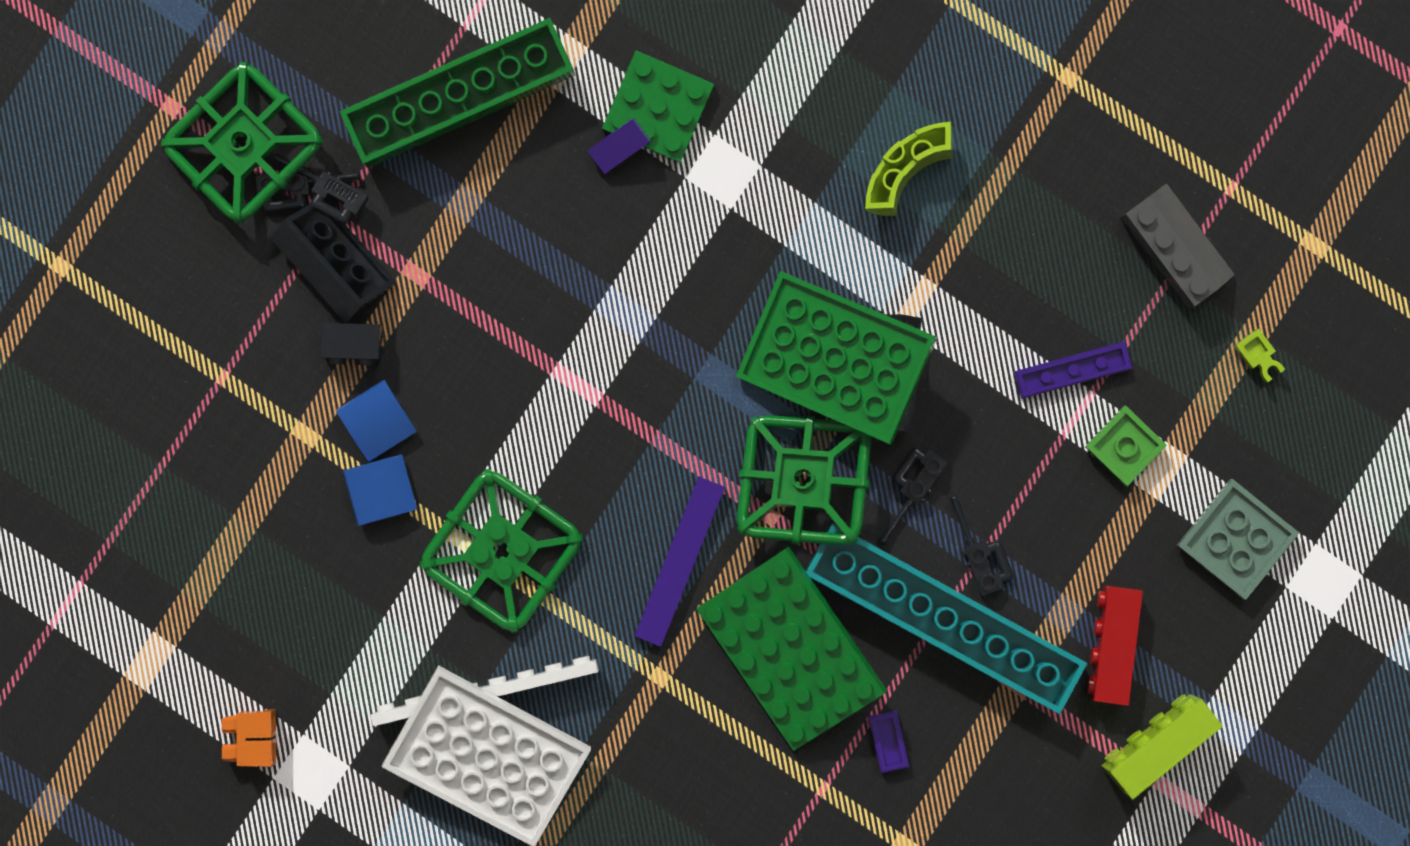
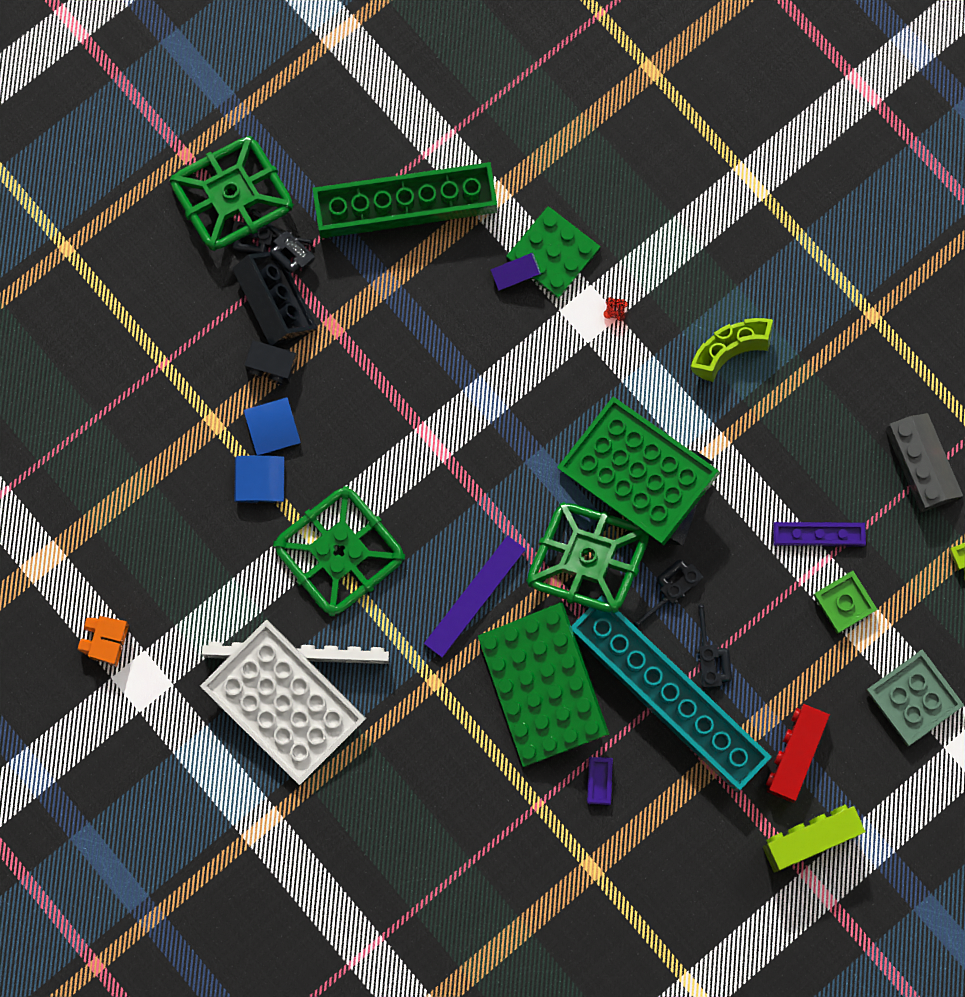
camera: 15 degrees right, 10 degrees down
none -> clear red plate [603,297,627,321]

